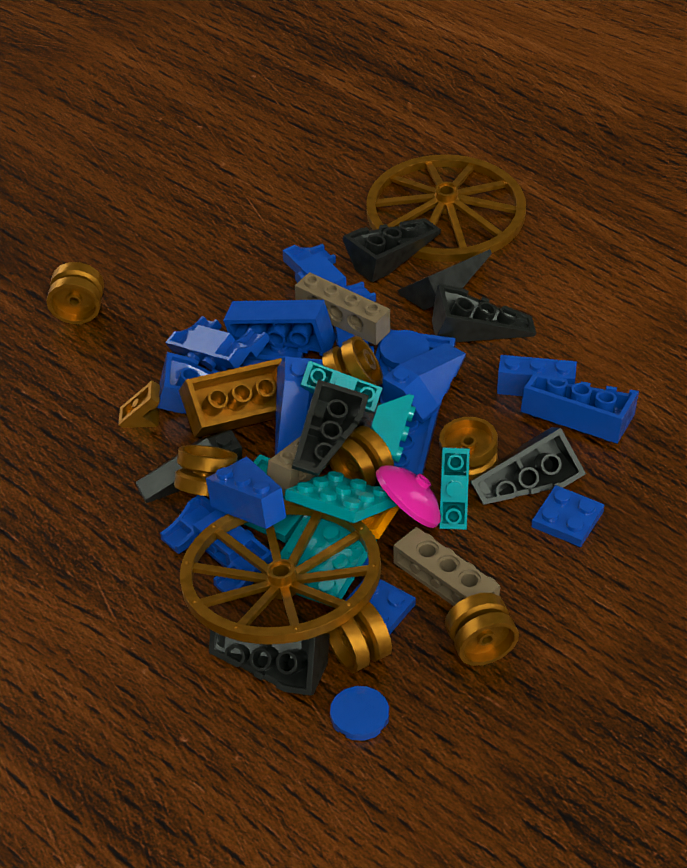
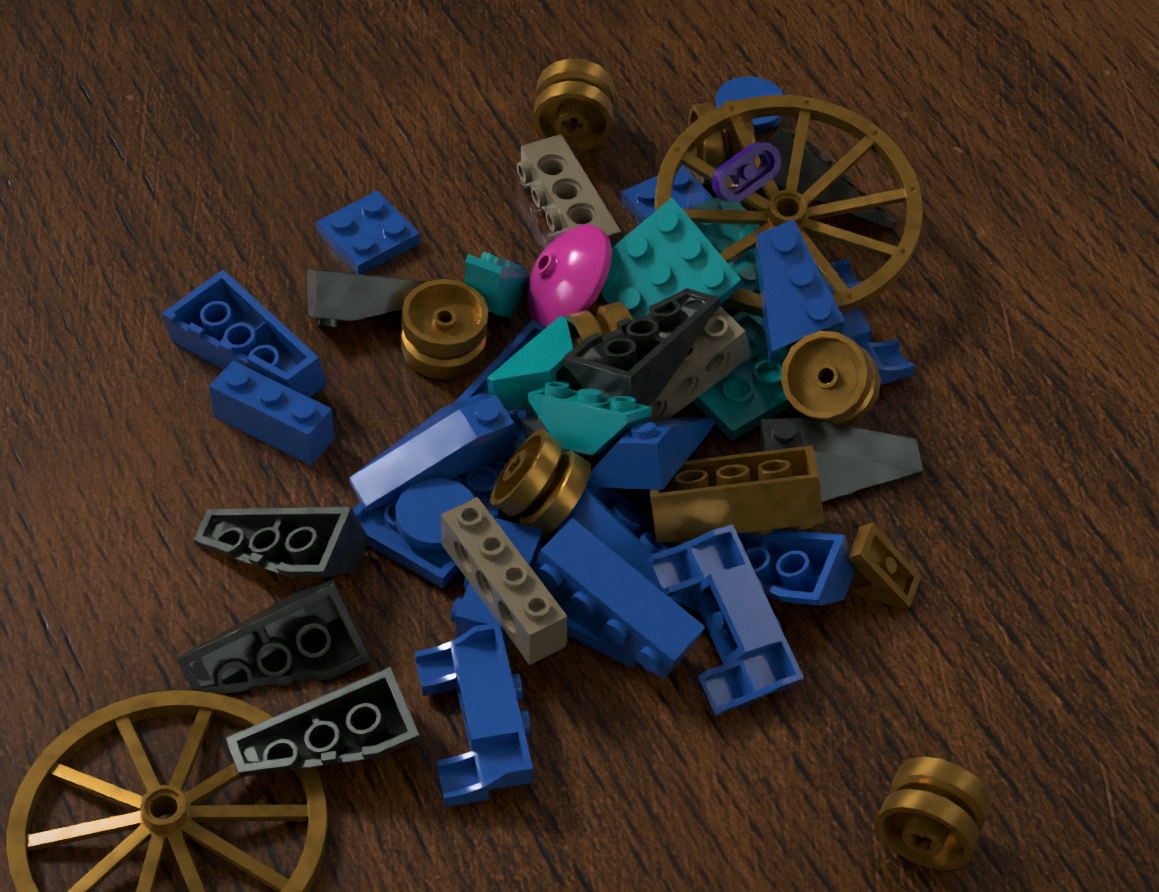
camera: 160 degrees left, 5 degrees up
none -> dark purple plate [712,142,781,202]

